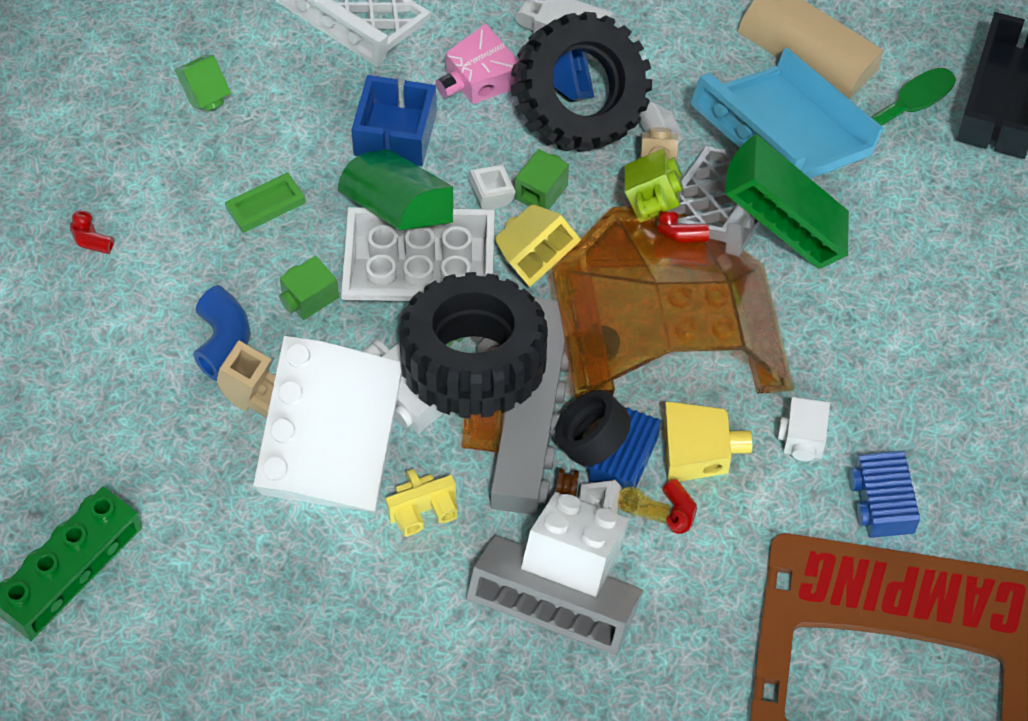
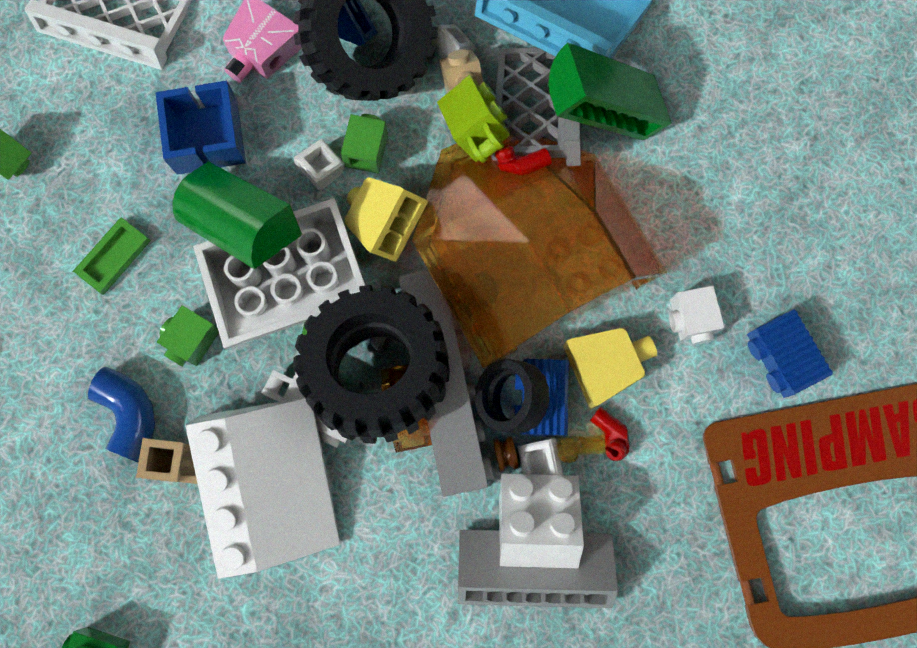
camera: 20 degrees left, 20 degrees up
light yellow hips [385,469,458,537] -> none

